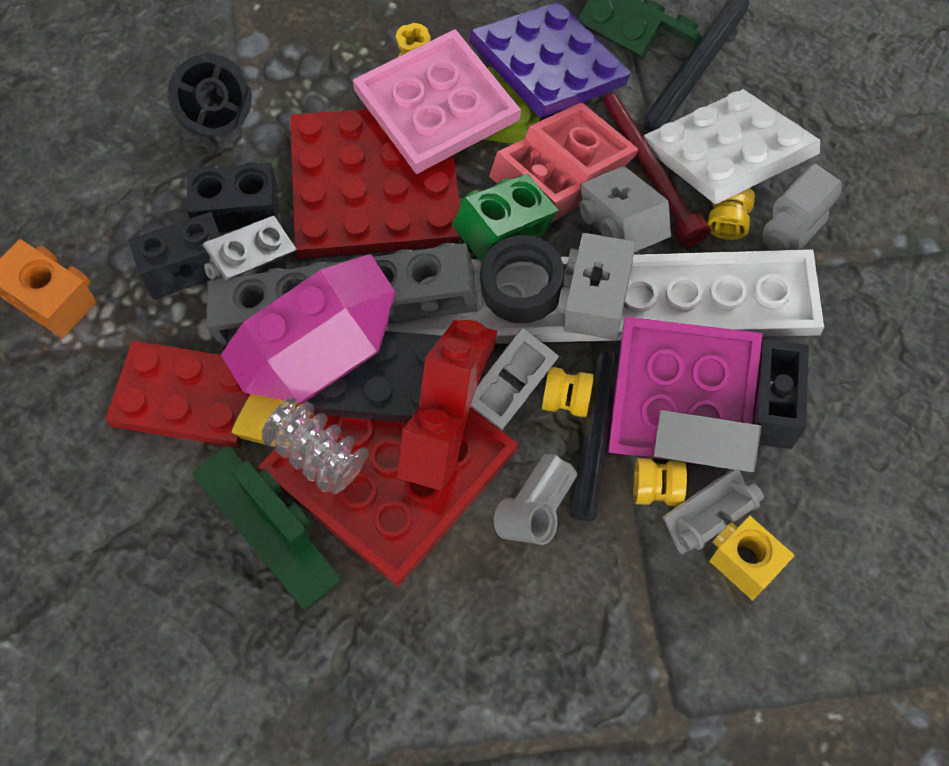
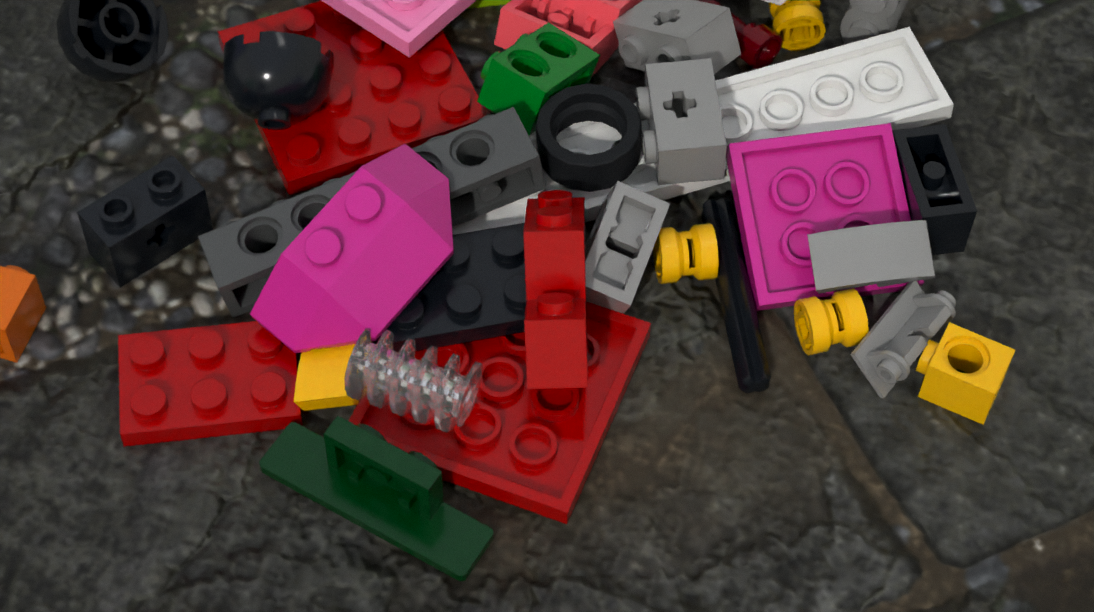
camera: 20 degrees left, 10 degrees down
black brick [187,162,279,233] -> none
light grey hinge [203,216,297,281] -> none
light grey piece [494,454,578,545] -> none
none -> black cylinder [223,31,333,130]

